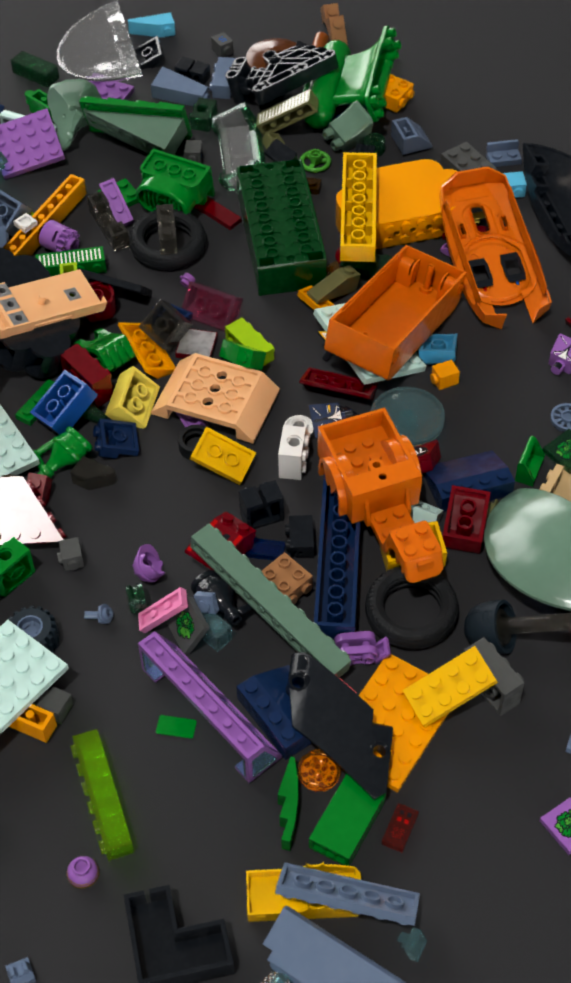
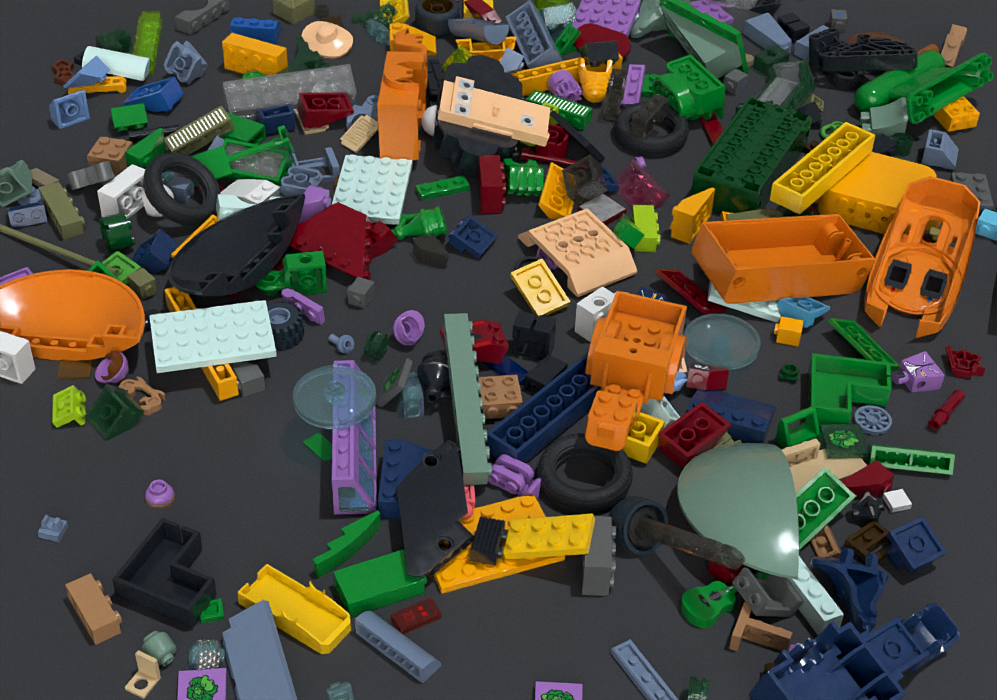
camera: 35 degrees right, 10 degrees down
white tile [13,213,38,233] -> none
blue brick [30,370,98,435] -> none
clear neon green brick [70,729,134,861] -> none
clear green cone [82,403,108,423] -> none
light yellow slope [105,366,160,429] -> none
bright pink plate [138,587,188,633] -> none
sand blue plate [194,591,219,614] -> none
olive brick [256,89,319,135] -> none
sand blue plate [275,862,420,926] -> none
clear orange tile [298,749,341,792] -> none
none -> green tile [201,598,224,623]
none -> medium lavender hinge [281,288,325,325]
none -> clear light blue dish [293,365,376,429]
none -> sand blue brick [355,611,441,683]
none -> black brick [470,516,509,566]
none -> dark red piece [521,147,600,170]
none -> green slope [555,24,581,56]
none -> dark red tile [574,23,631,59]
none -> light orange hair [577,58,613,103]
none -> black slope [579,40,619,67]
none -> light orange slope [670,188,715,244]
none -> dark green plate [779,363,800,382]
none -> green piece [808,353,891,429]
none -> green slope [828,318,900,372]

